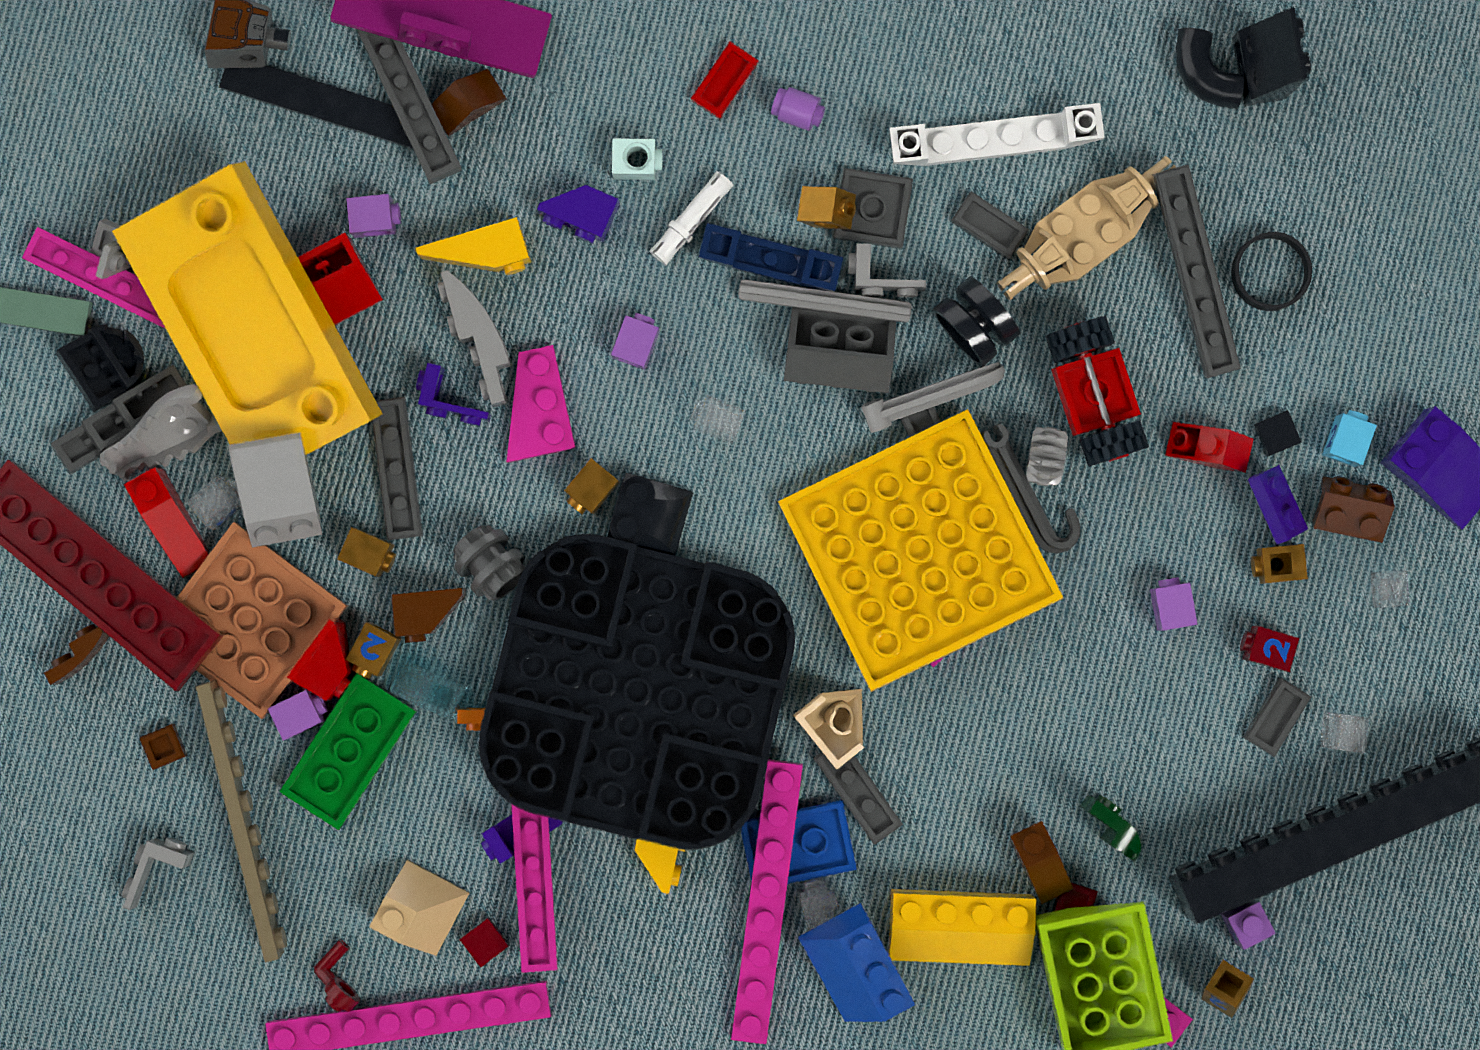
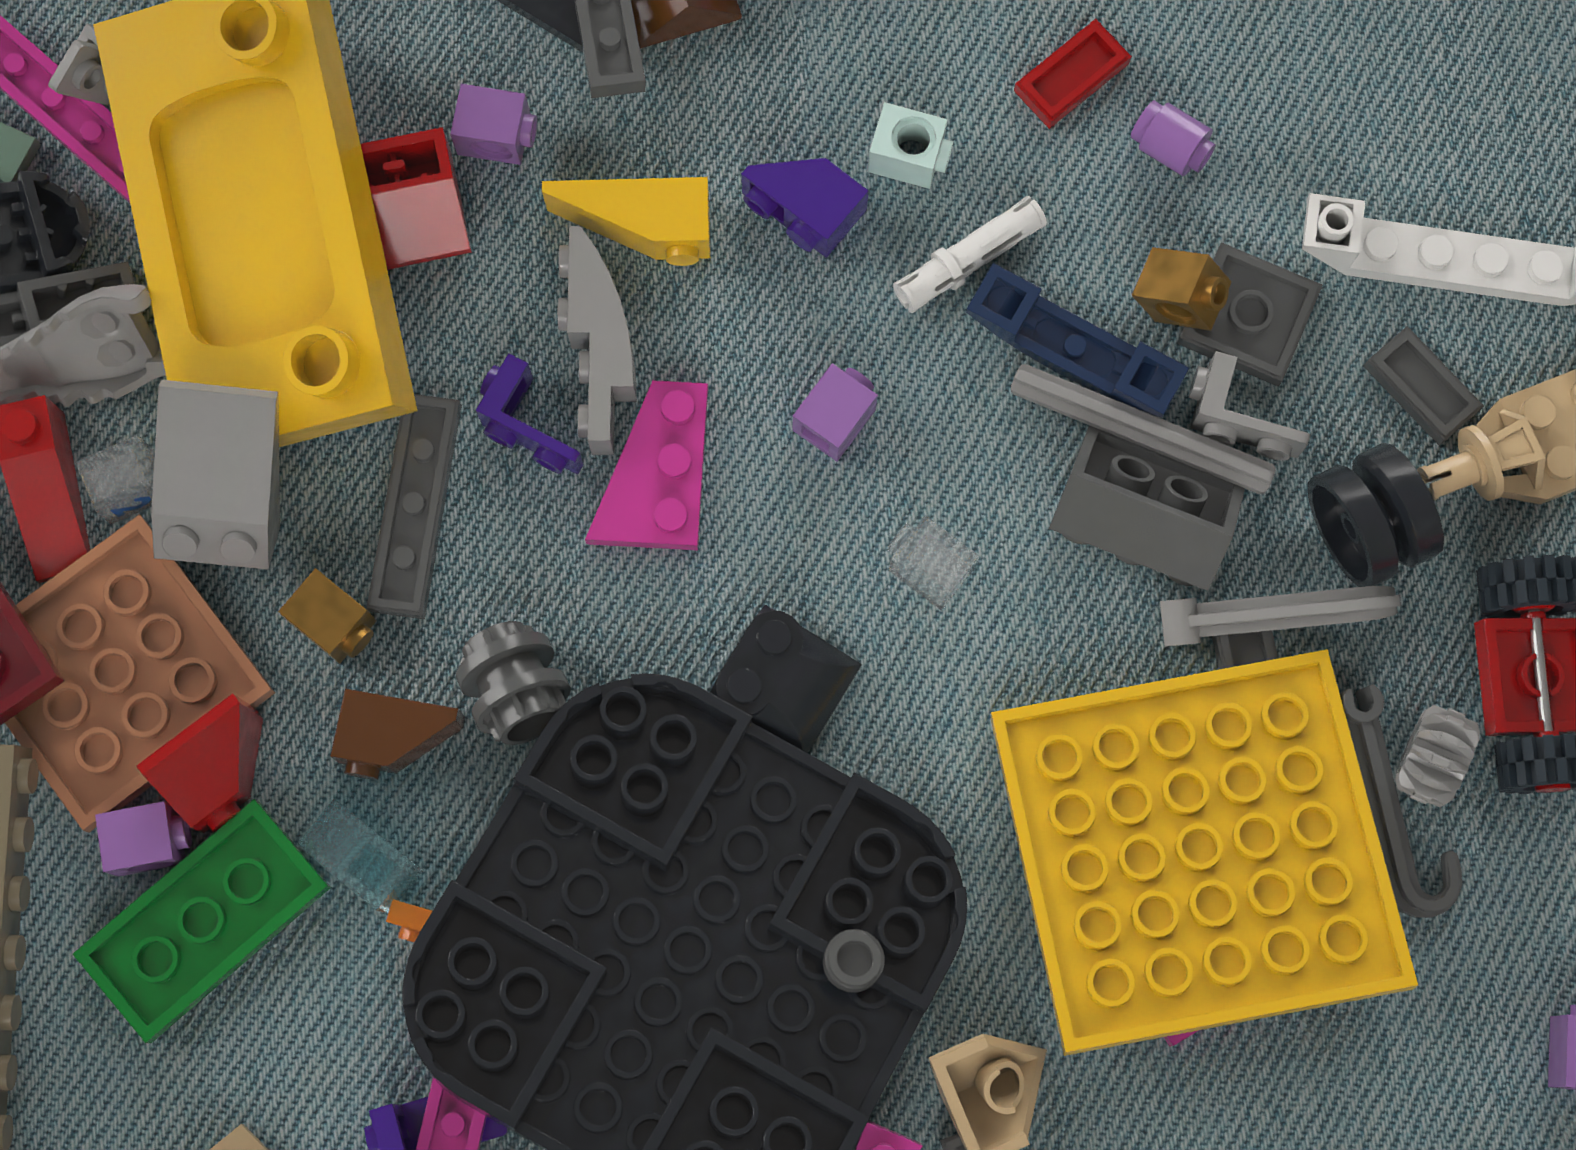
camera: 15 degrees right, 10 degrees down
pearl gold brick [346,622,401,679] -> none
pearl gold brick [564,458,620,515] -> none
none -> dark grey tile [823,929,885,992]

